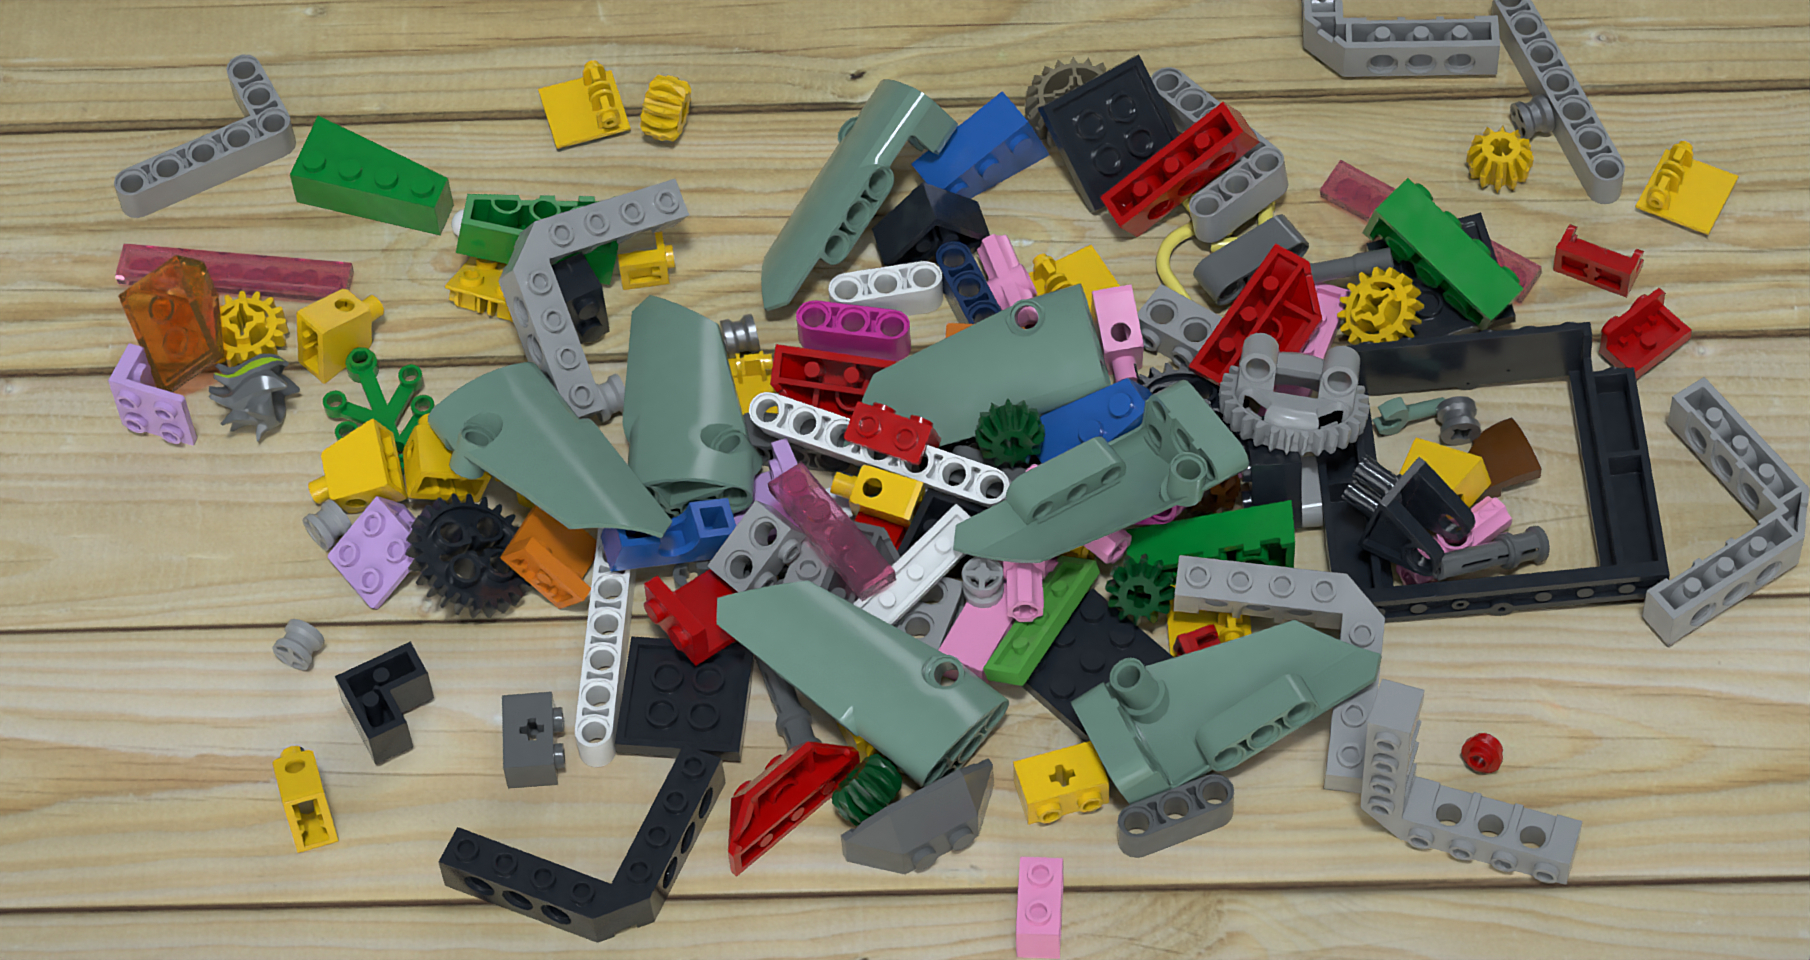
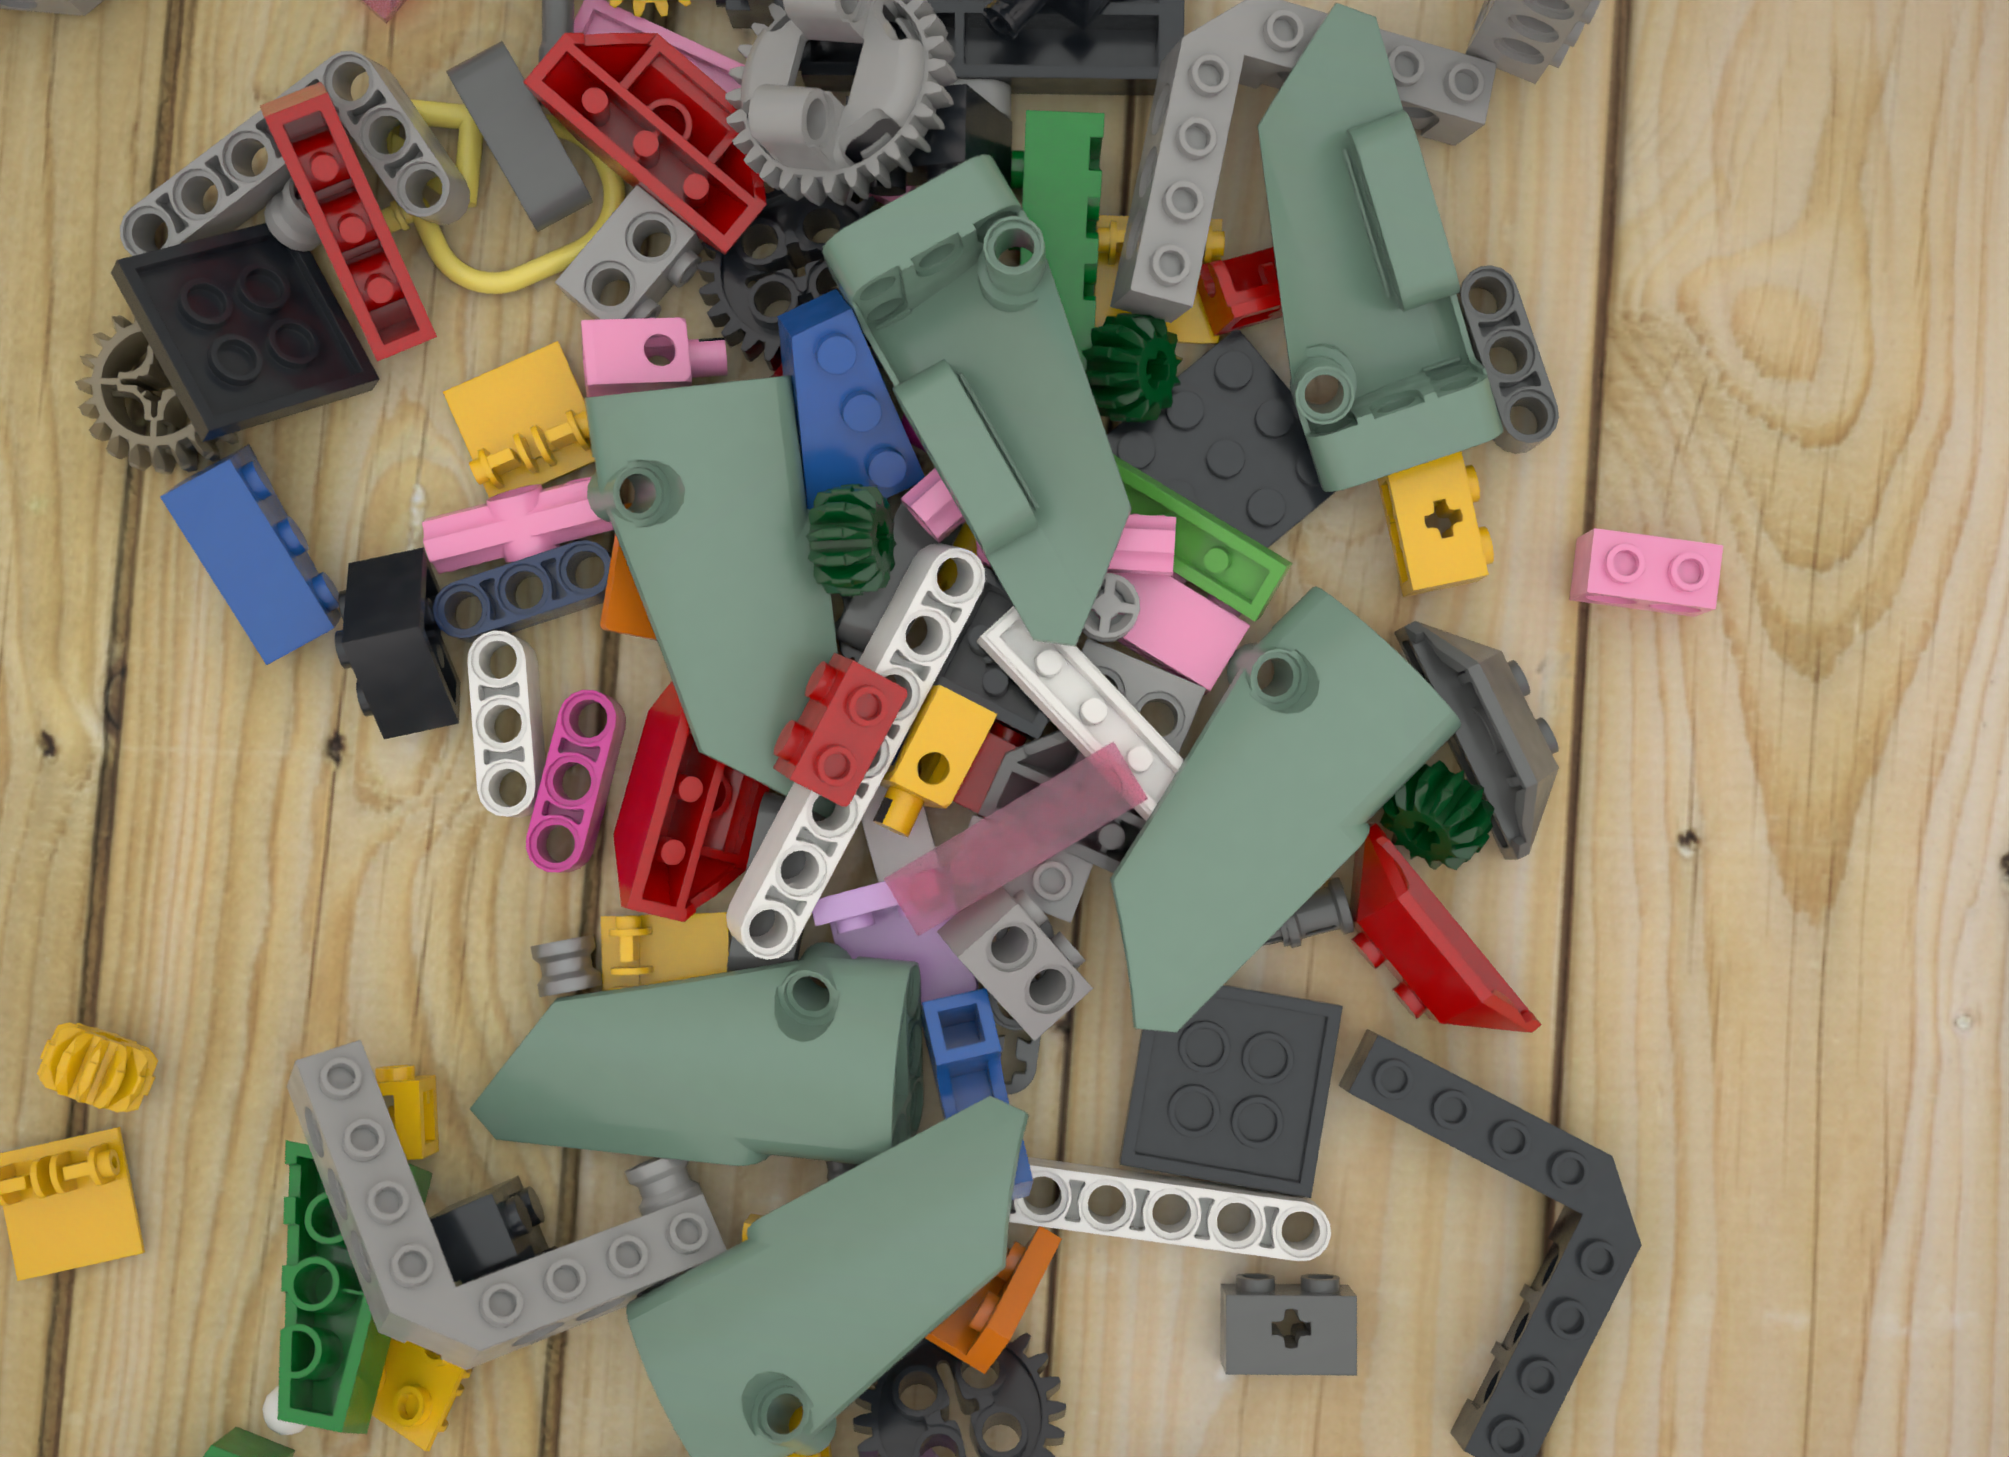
camera: 85 degrees left, 30 degrees up
red bracket [643,569,738,665] -> none
sand green panel [761,79,958,311] -> none

